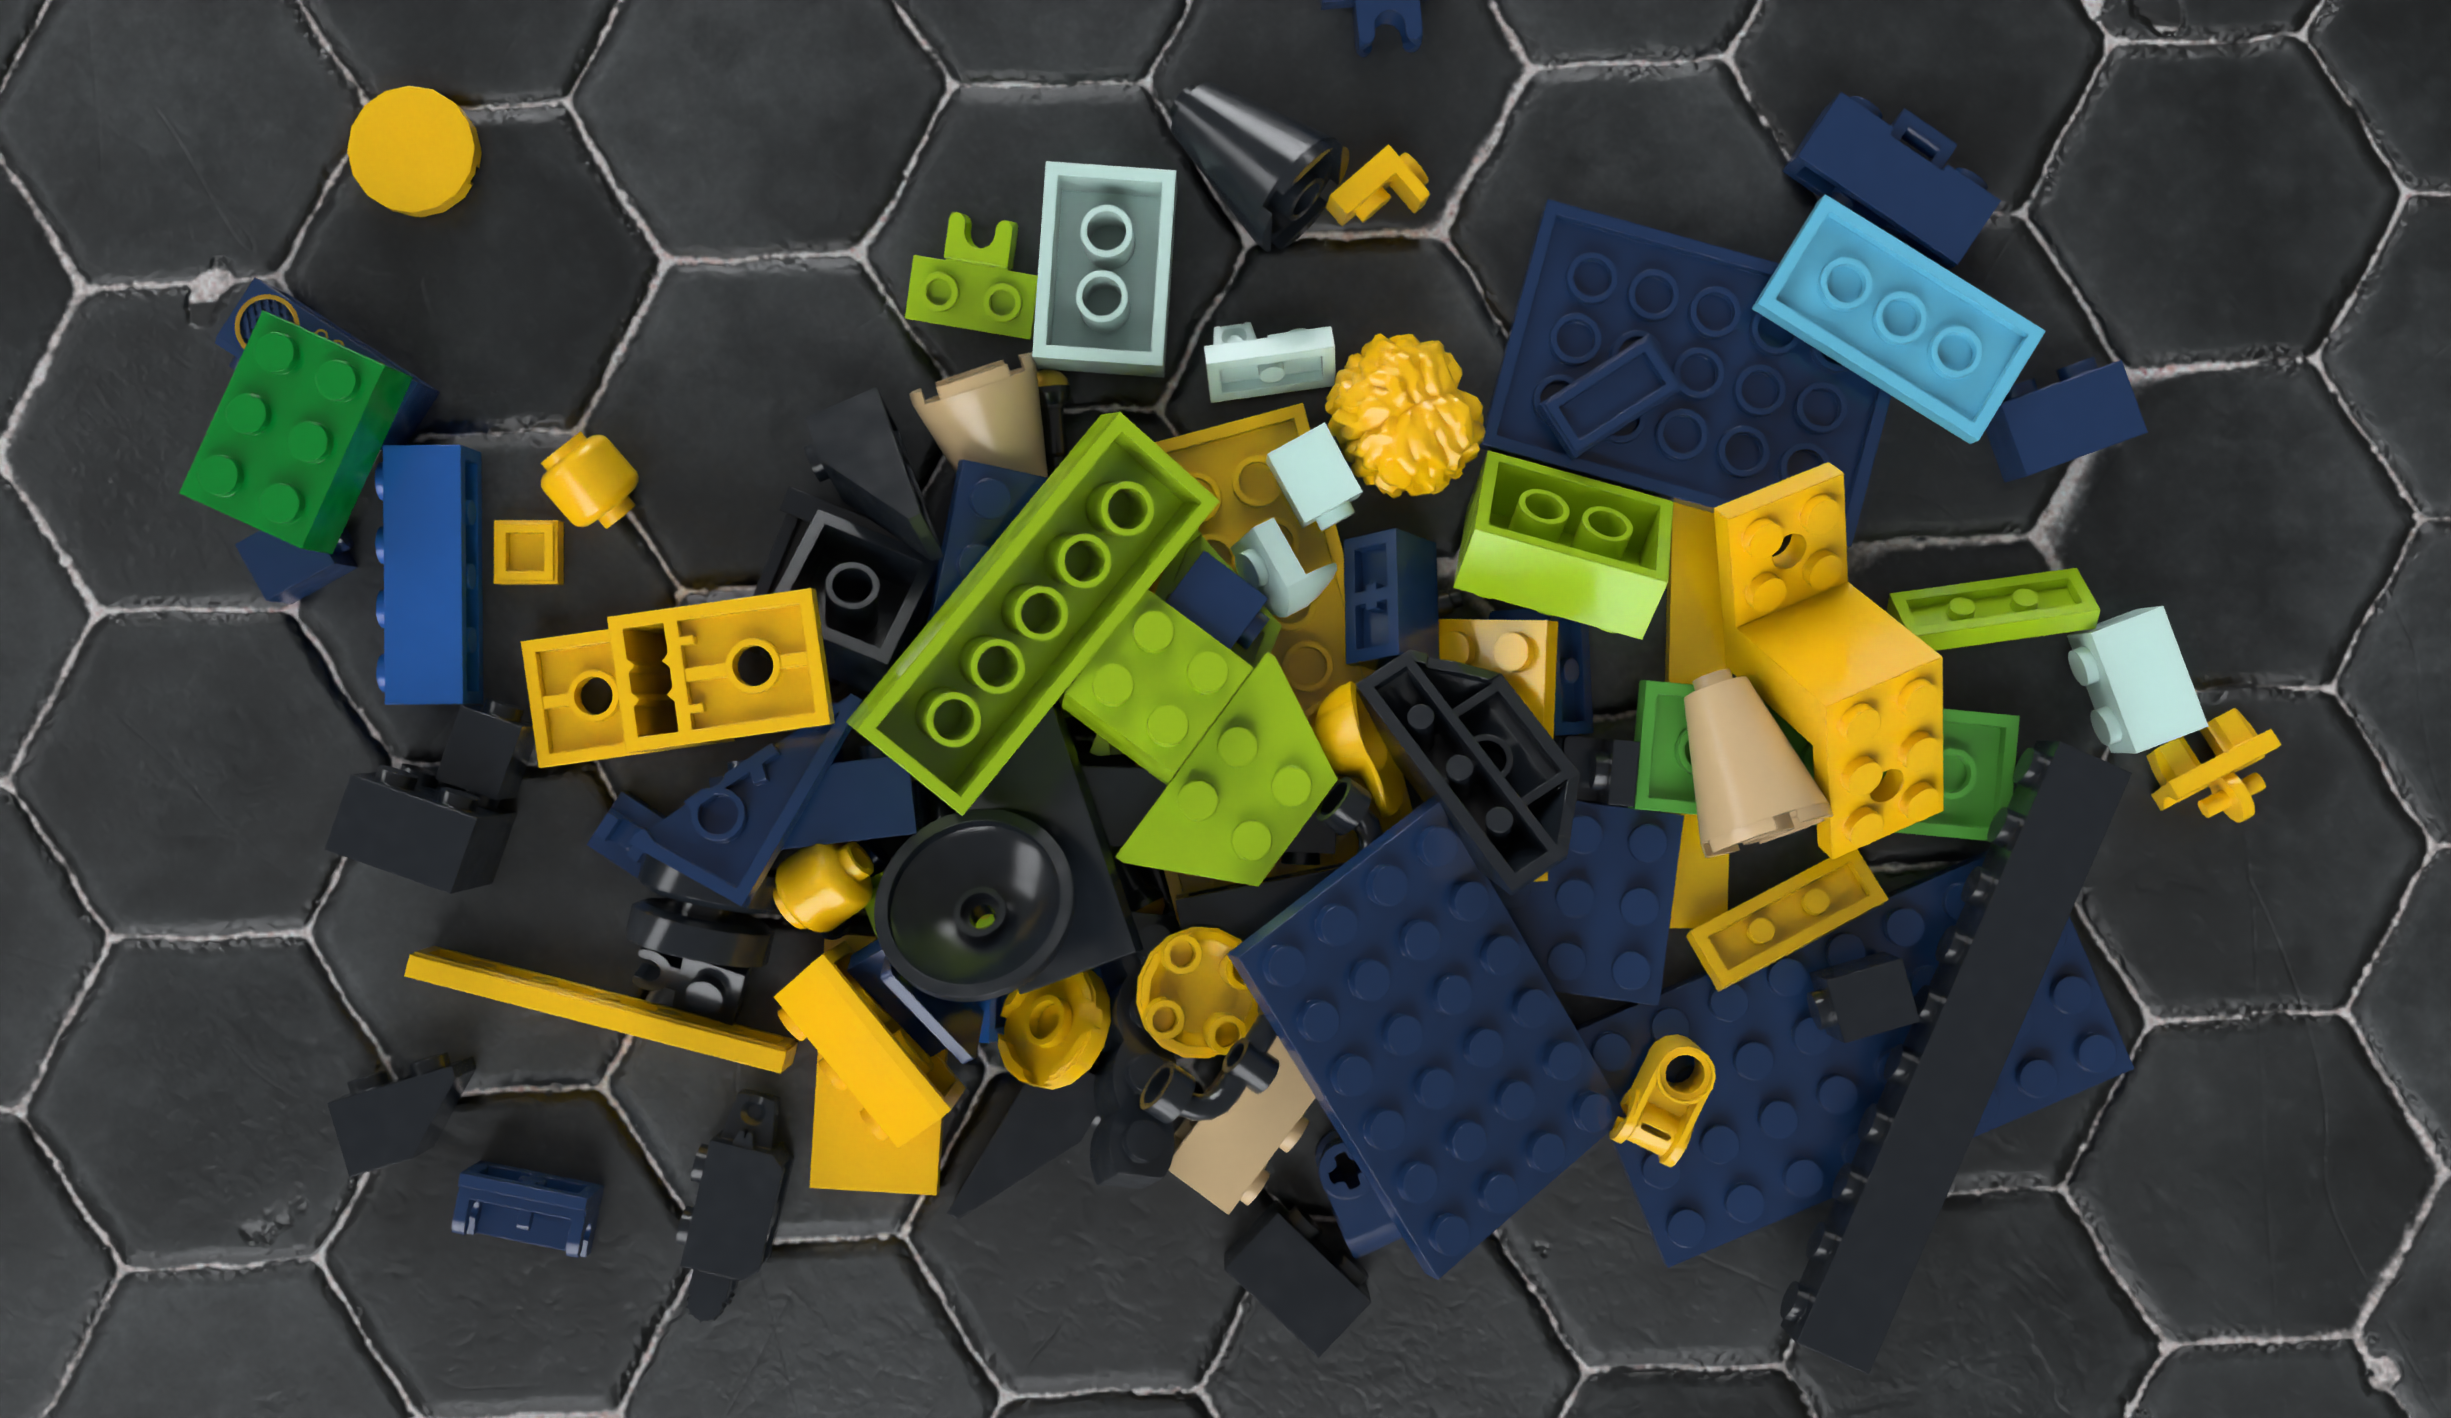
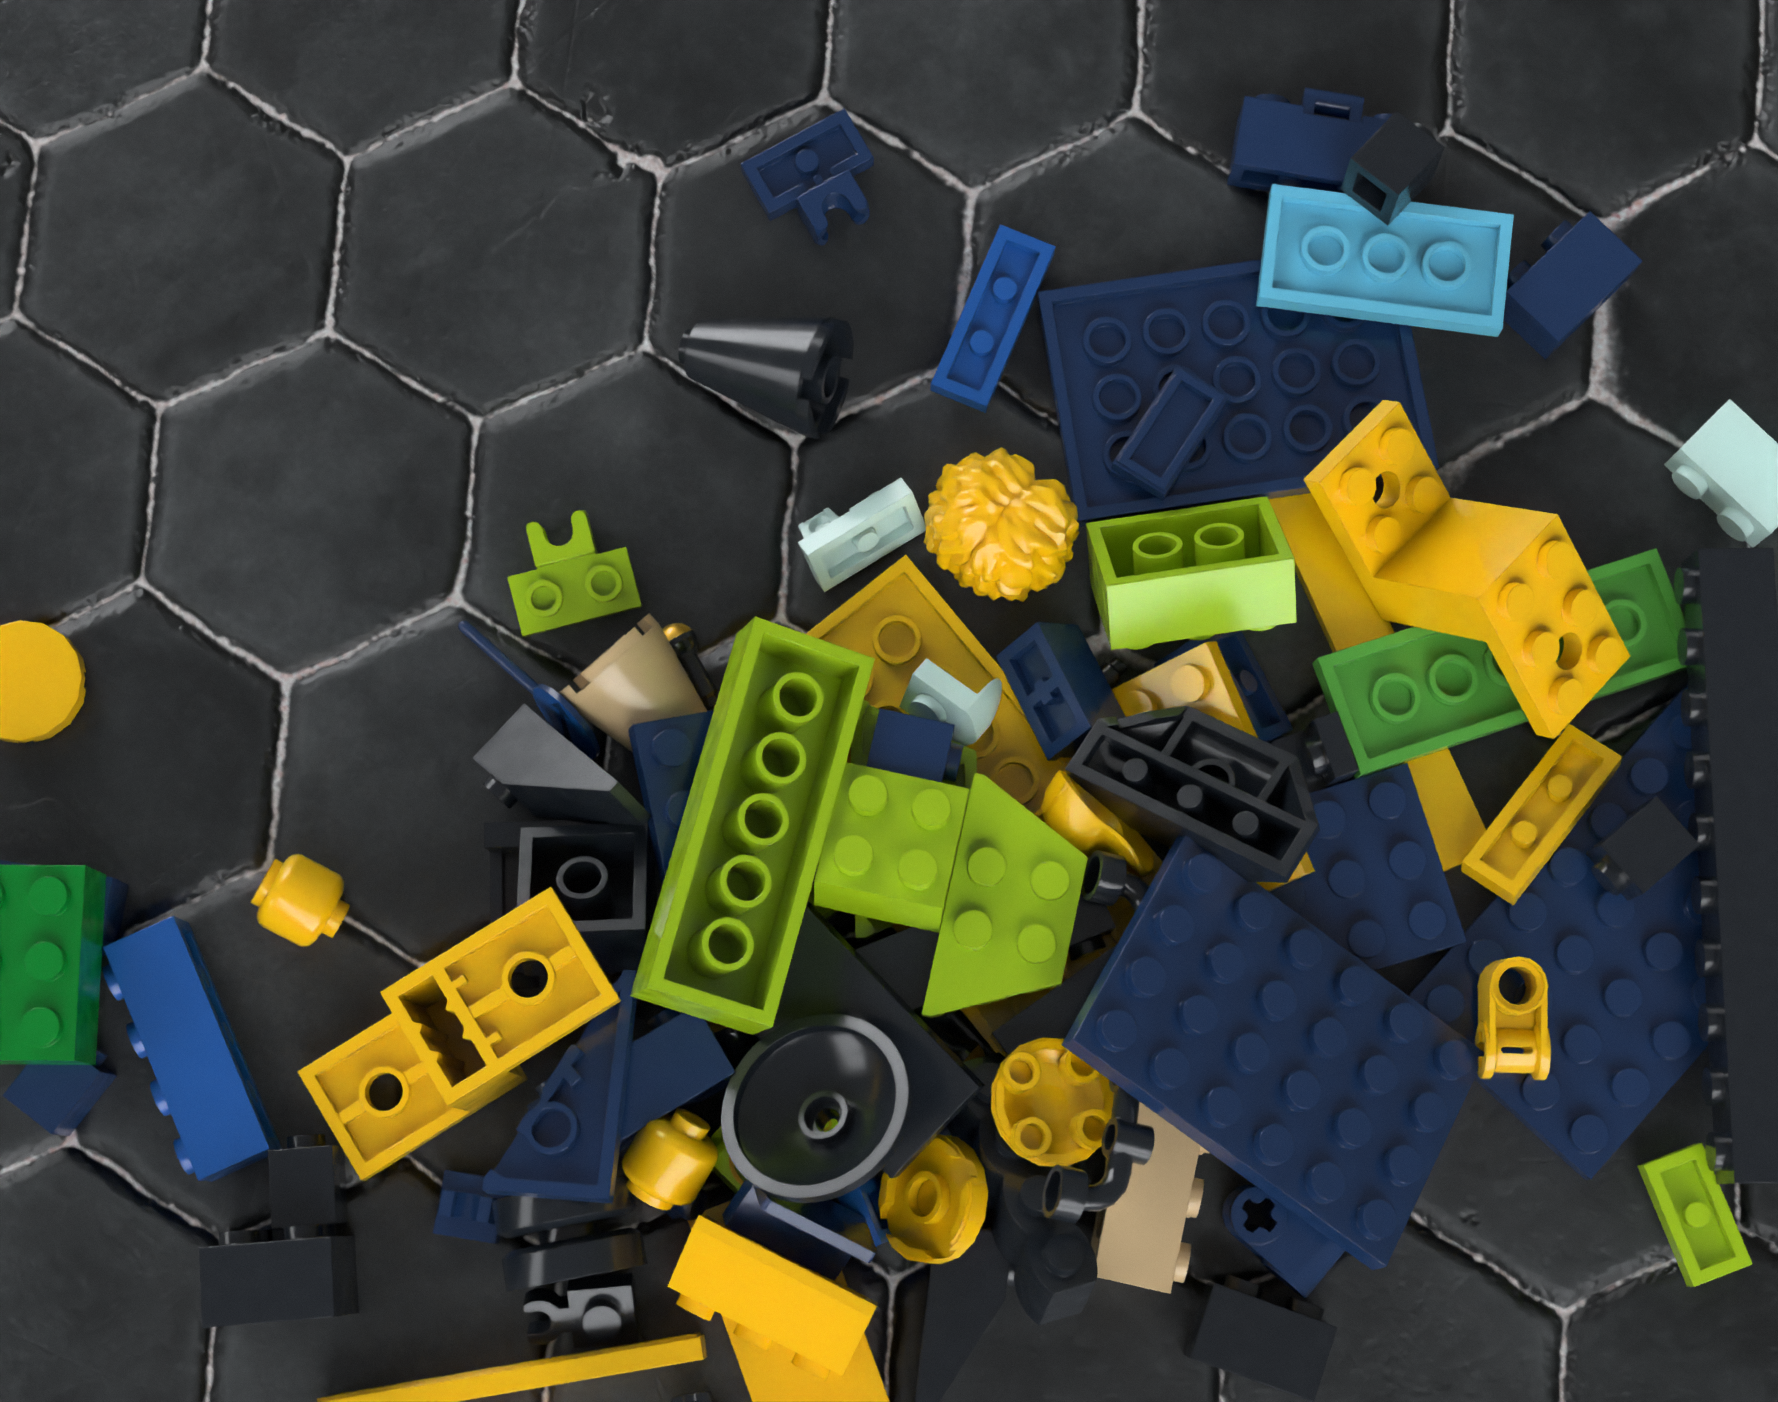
camera: 20 degrees left, 10 degrees down
yellow tile [494,520,564,585] -> none
light aqua brick [1032,161,1177,378] -> none
light aqua brick [1266,422,1363,531] -> none
yellow bracket [1326,144,1430,227] -> none
tan cone [1684,669,1833,858] -> none
lime plate [1887,568,2100,651] -> none
none -> dark blue piece [458,620,601,759]
none -> blue plate [930,224,1056,413]
none -> black brick [1341,111,1445,225]
none -> lime plate [1637,1143,1753,1287]

